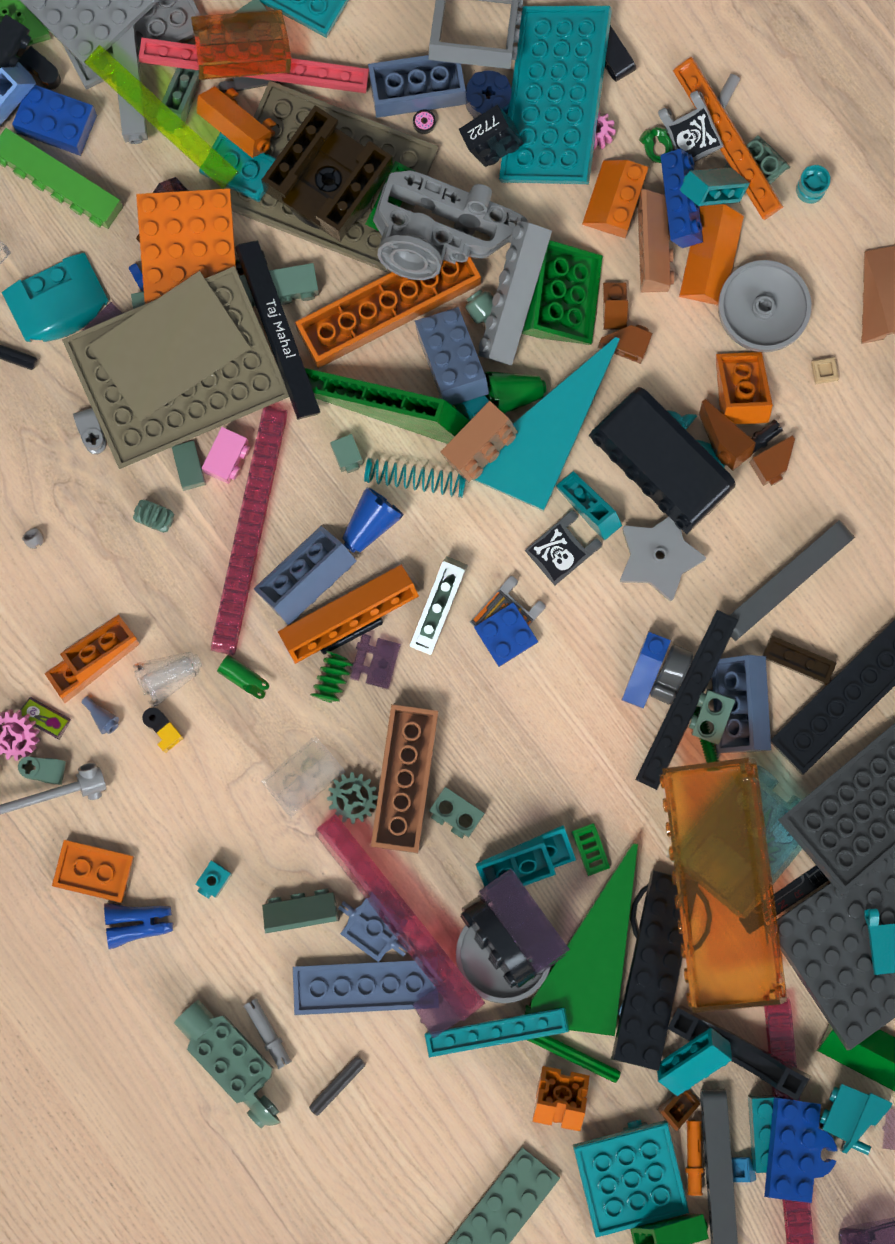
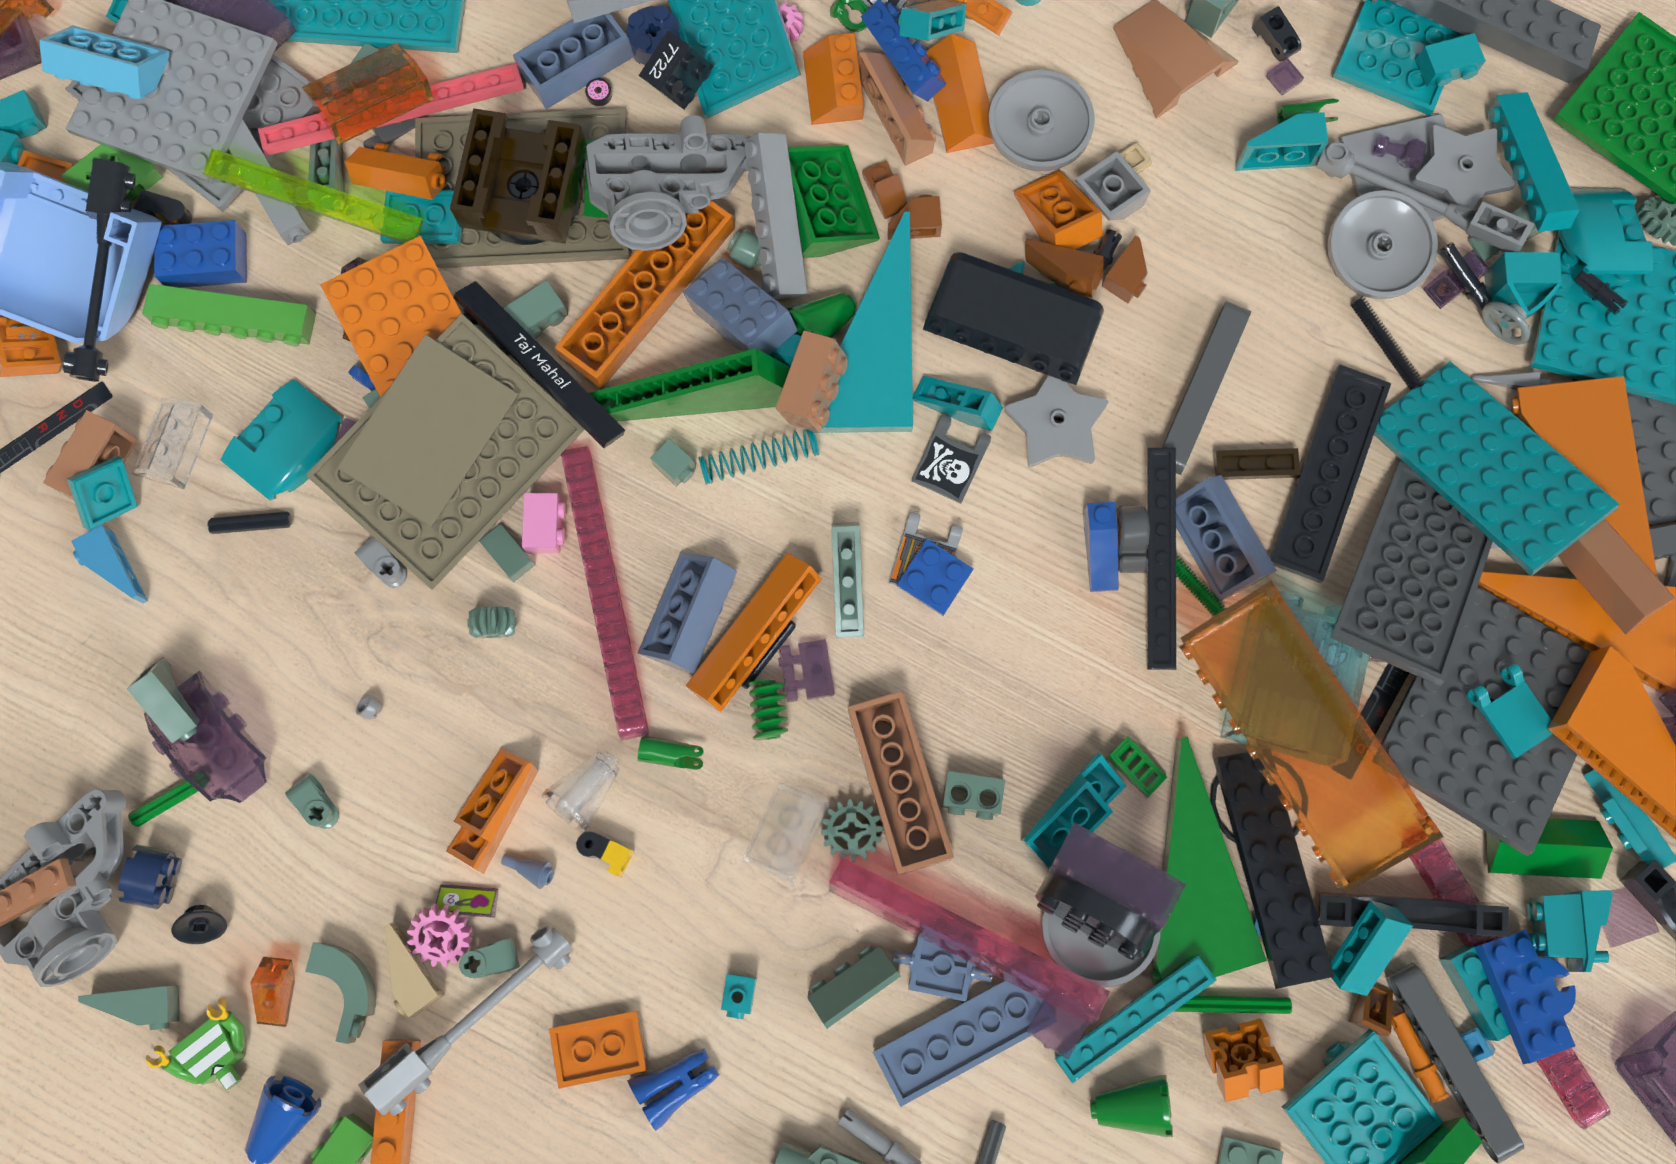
camera: 20 degrees left, 5 degrees down
blue cone [342,487,404,553] -> none
sand green brick [689,689,735,745] -> none
none -> light grey slope [1075,151,1151,221]
none -> green cone [1090,1075,1173,1137]

